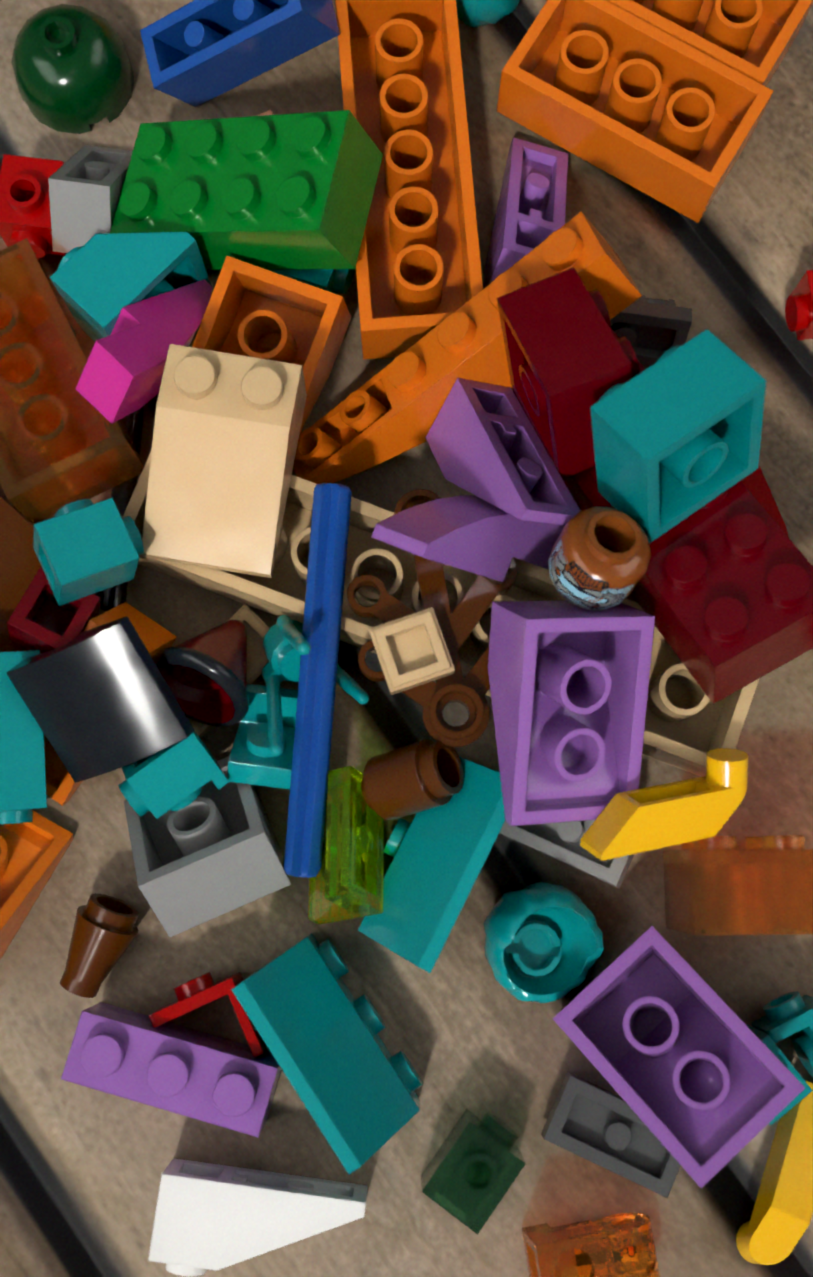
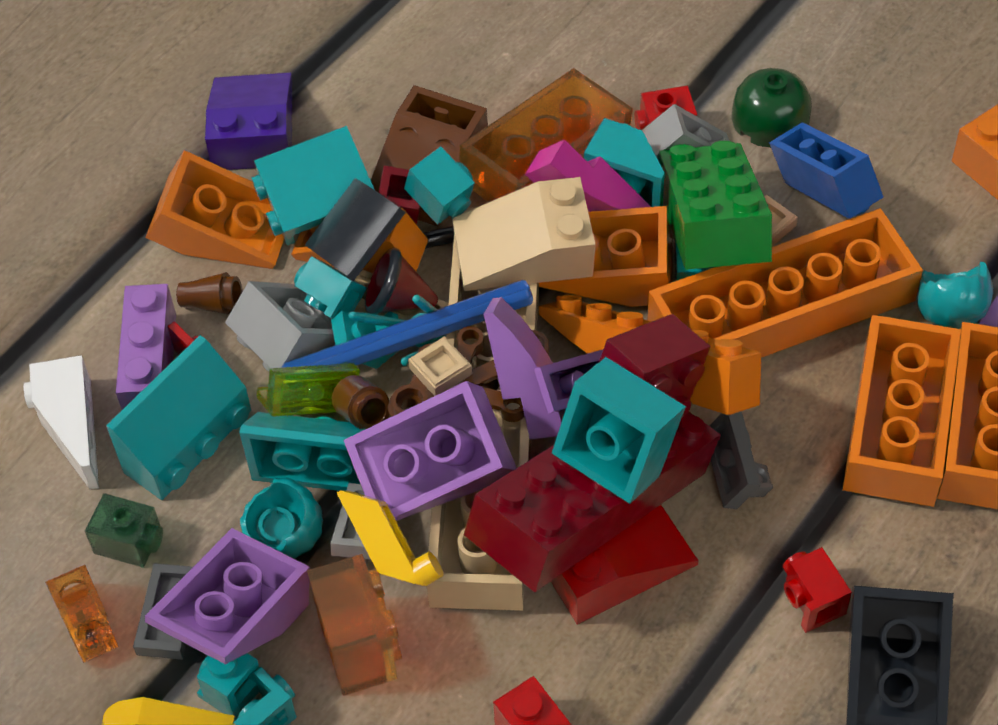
camera: 75 degrees right, 25 degrees down
medium lavender slope [483,137,568,289] -> none
dark orange head [548,506,651,611] -> none

